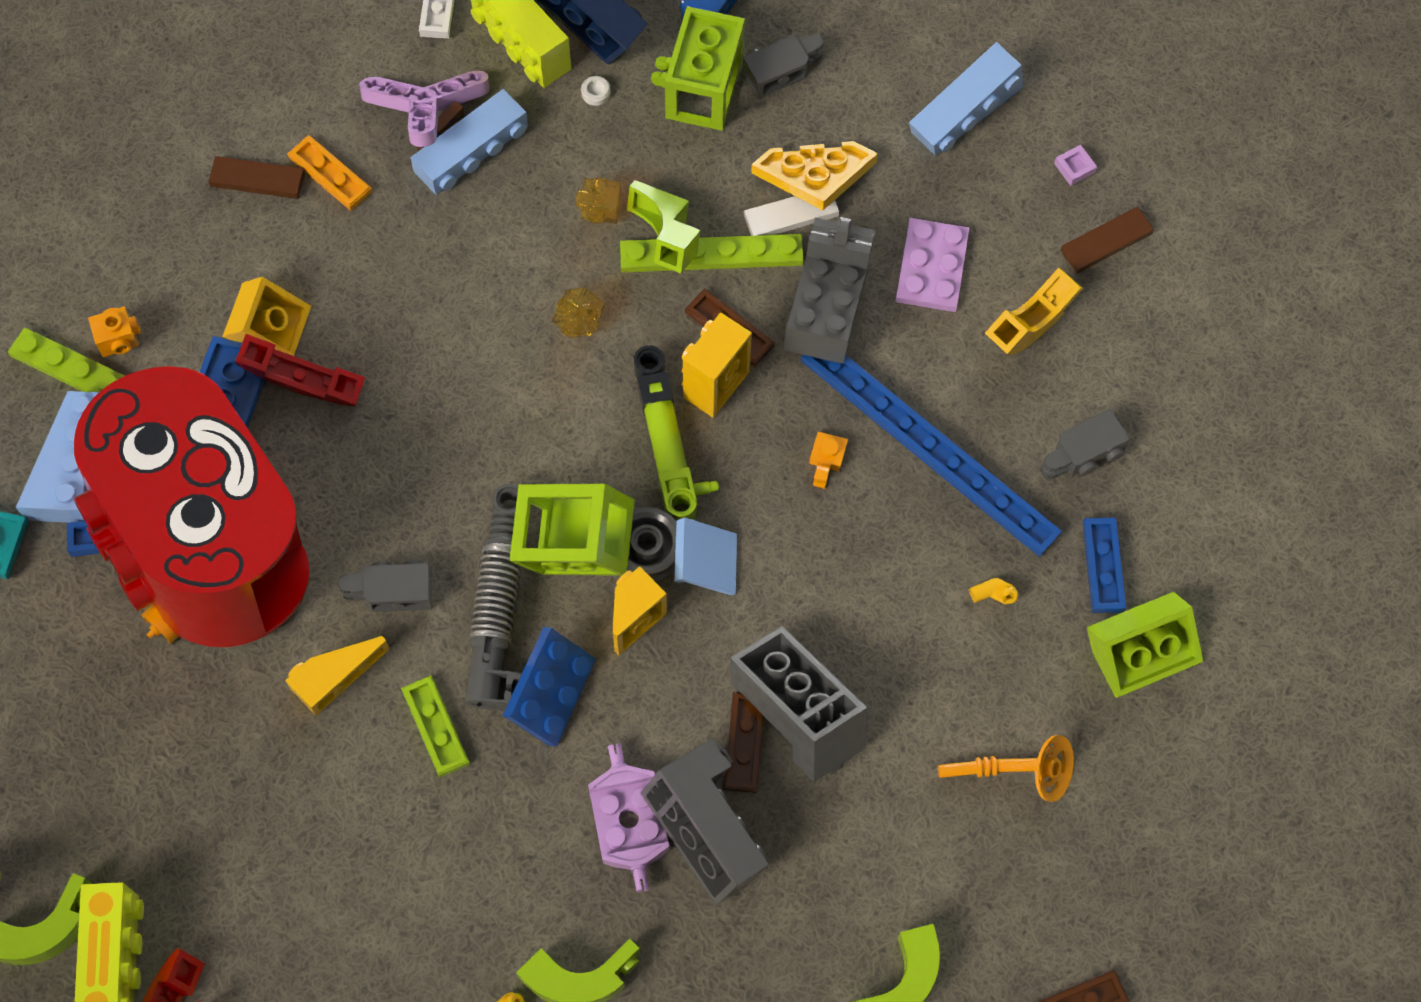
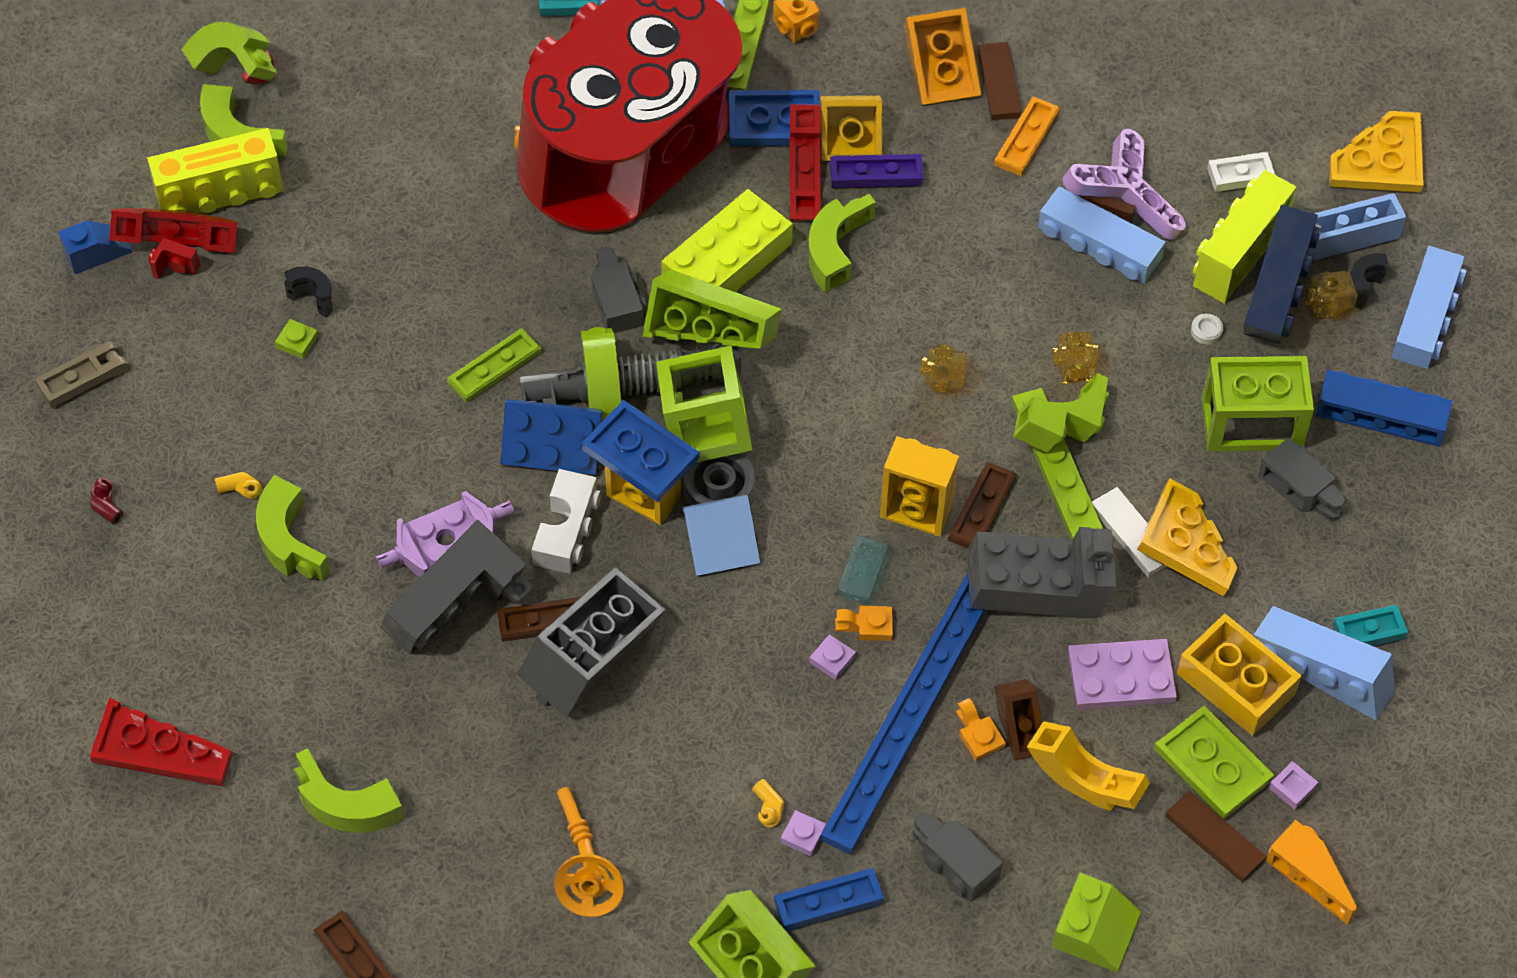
camera: 75 degrees right, 10 degrees down
yellow slope [285,636,390,716] -> none
lime piece [634,345,719,521] -> none
none -> lime plate [275,319,318,359]
none -> black piece [284,266,333,318]
none -> white arch [531,469,601,574]
none -> lime arch [581,327,621,421]
none -> blue plate [581,400,699,502]
none -> lime wedge [642,269,782,349]
none -> neon yellow brick [661,189,793,292]
none -> lavender plate [780,810,826,856]
none -> lime arch [808,194,876,293]
none -> lavender plate [809,634,856,680]
none -> dark purple plate [830,154,923,188]
none -> clear light blue plate [837,536,888,605]
none -> light orange slope [904,8,981,105]
none -> light orange plate [956,698,1006,761]
none -> reddish brown slope [994,679,1042,760]
none -> lime slope [1052,872,1141,973]
none -> lime plate [1154,705,1275,820]
none -> yellow brick [1177,613,1302,736]
none -> light orange slope [1266,820,1357,925]
none -> teal plate [1333,604,1408,646]

